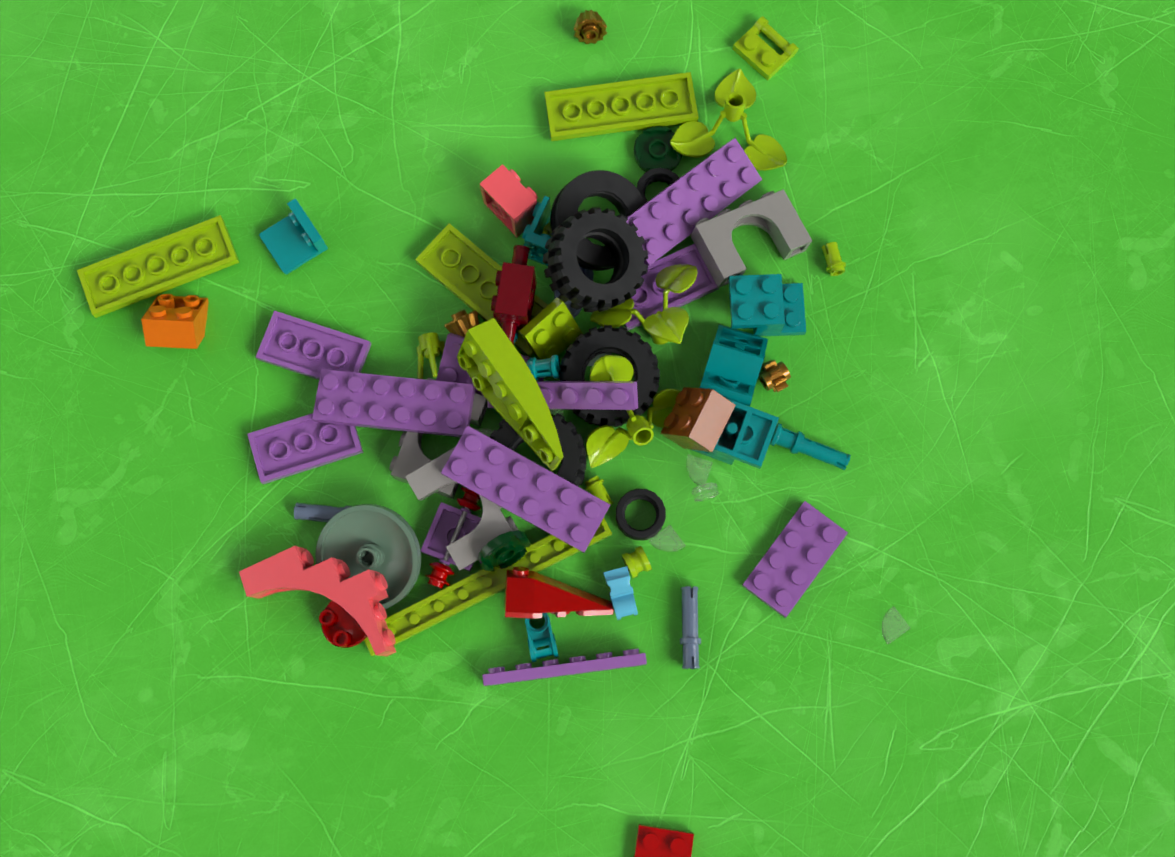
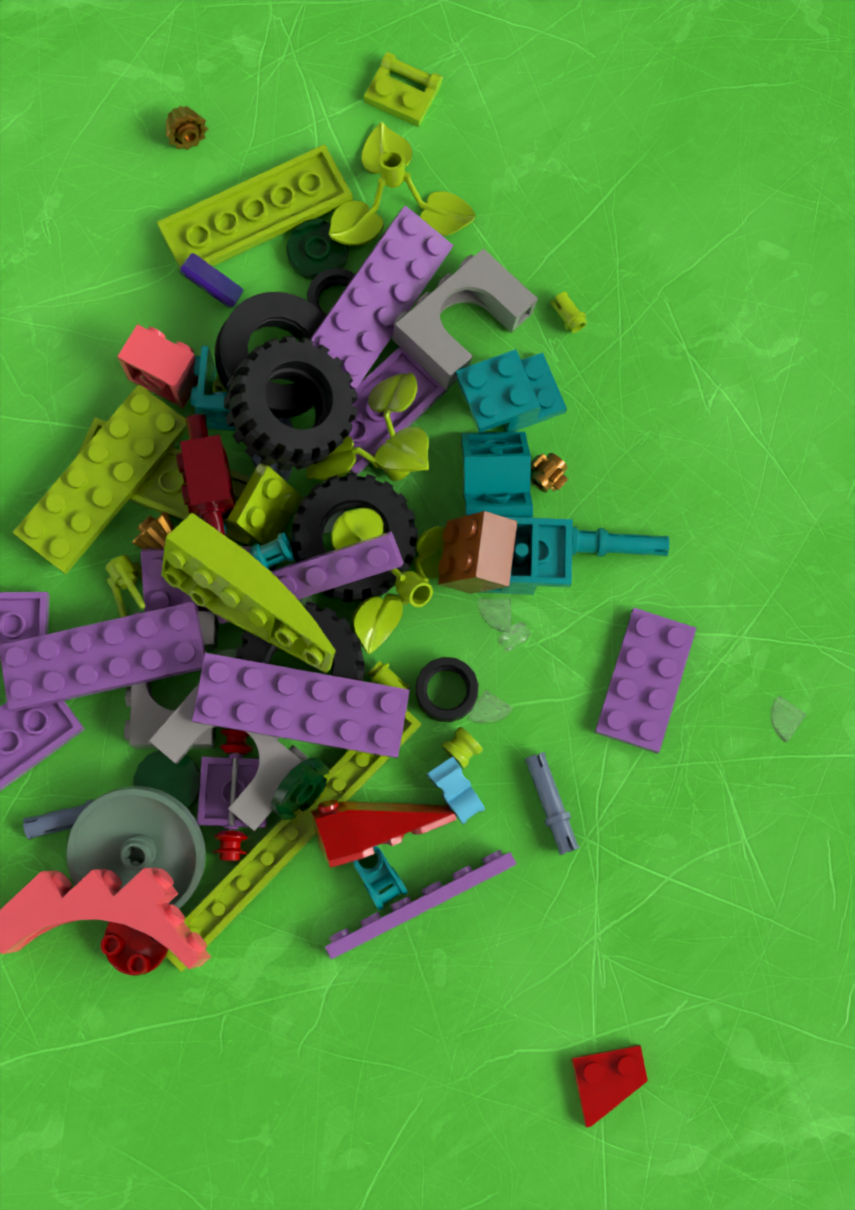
camera: 25 degrees left, 0 degrees up
none -> lime plate [12,384,188,575]
none -> dark green tile [133,750,201,810]
none -> dark purple slope [179,253,243,309]

